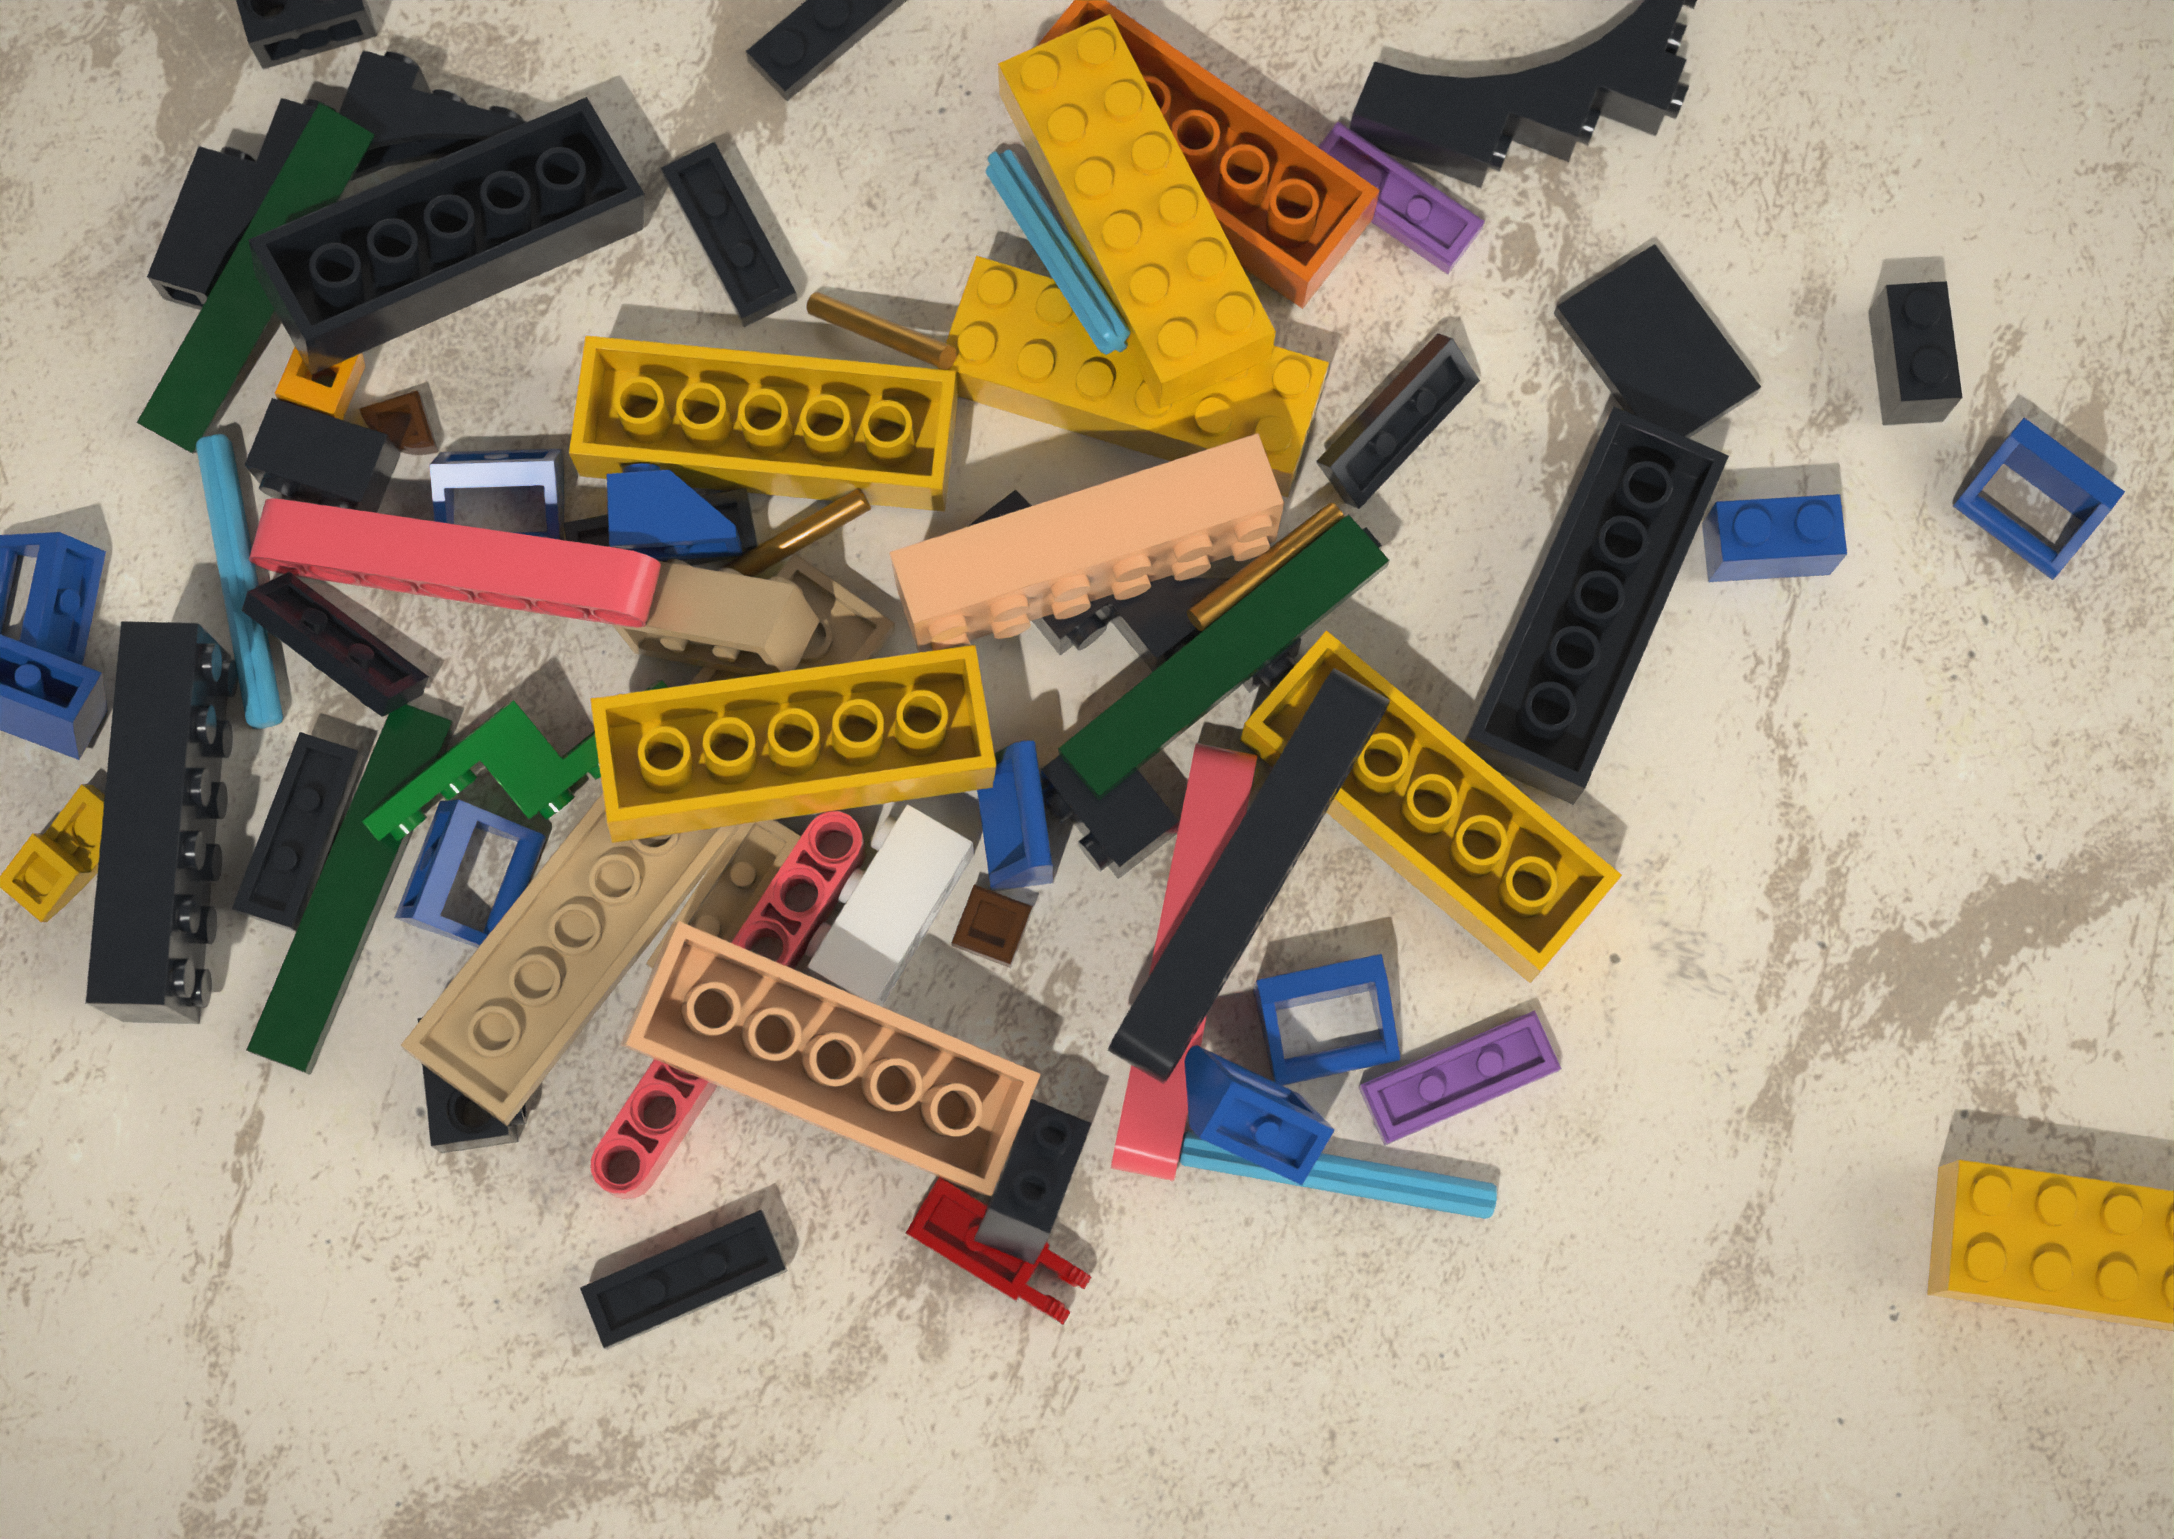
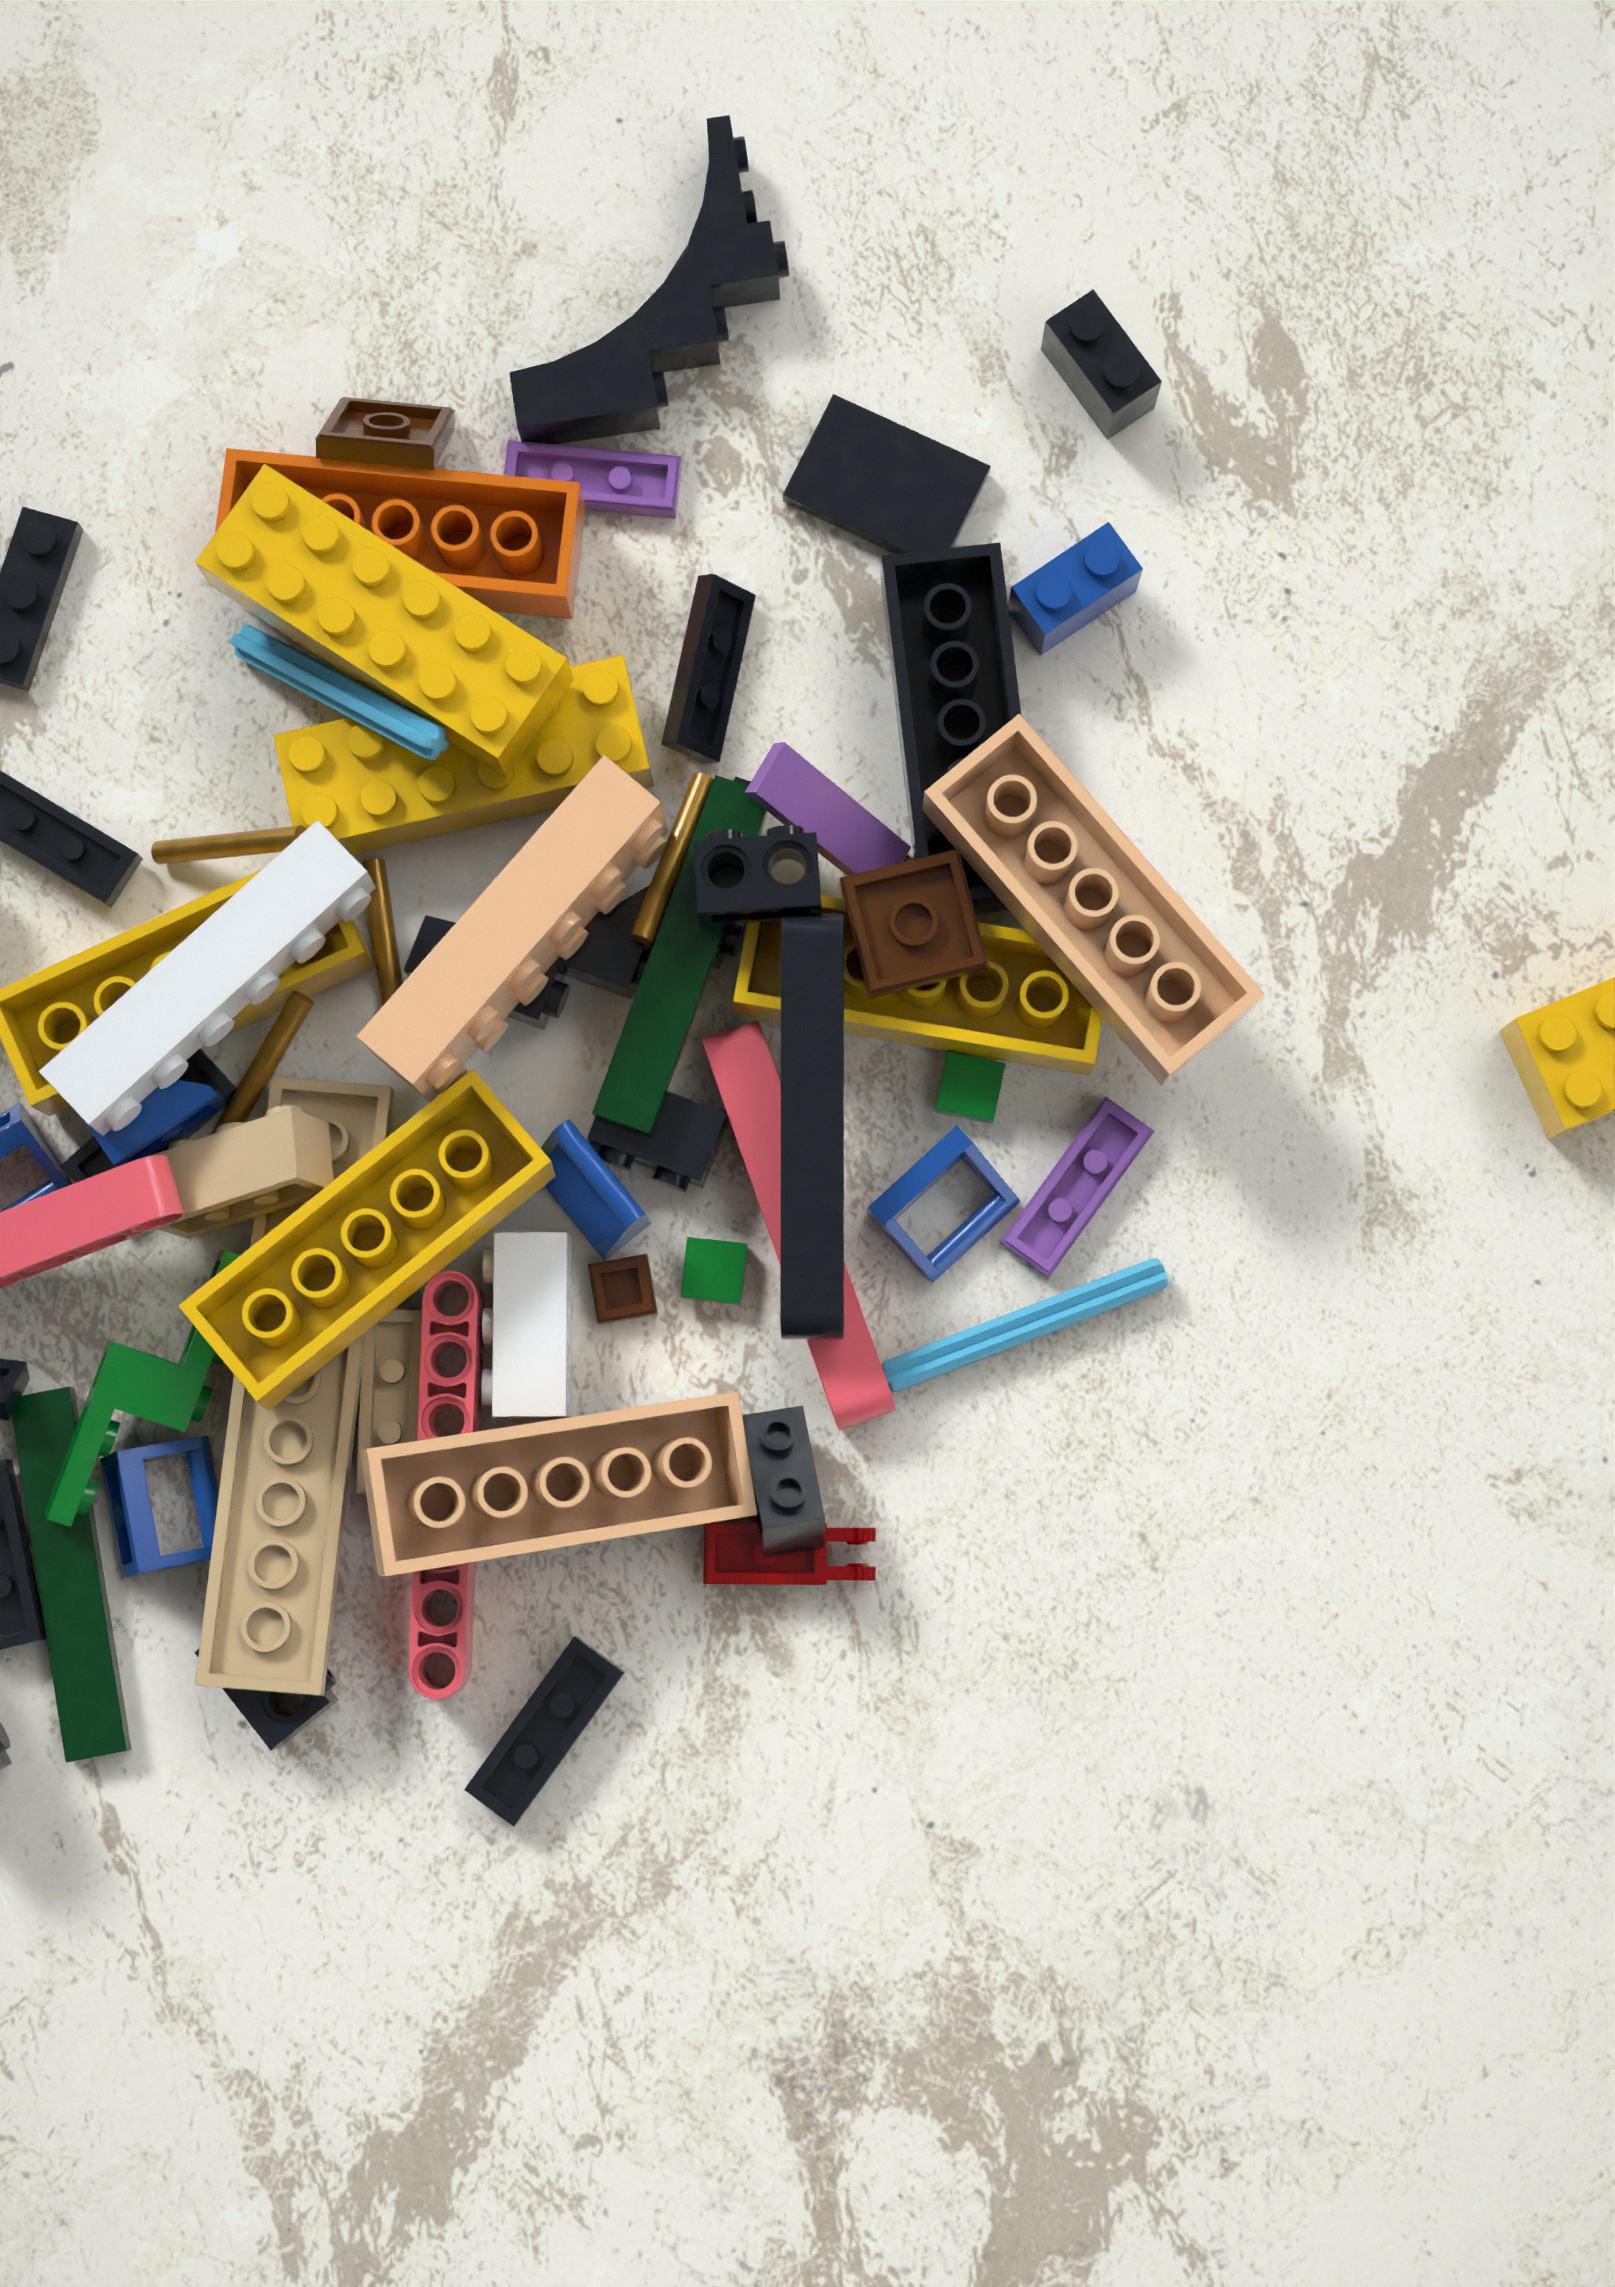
camera: 25 degrees left, 5 degrees up
blue tile [1185,1045,1335,1185] -> none
blue tile [1953,418,2125,580] -> none
none -> white brick [39,820,376,1136]
none -> reddish brown plate [316,397,455,470]
none -> pearl gold bar [361,858,403,1006]
none -> green tile [680,1237,748,1305]
none -> black brick [693,825,822,926]
none -> medium lavender tile [745,742,911,876]
none -> reddish brown plate [839,849,989,999]
none -> light nougat brick [922,714,1265,1086]
none -> green tile [934,1051,1006,1124]

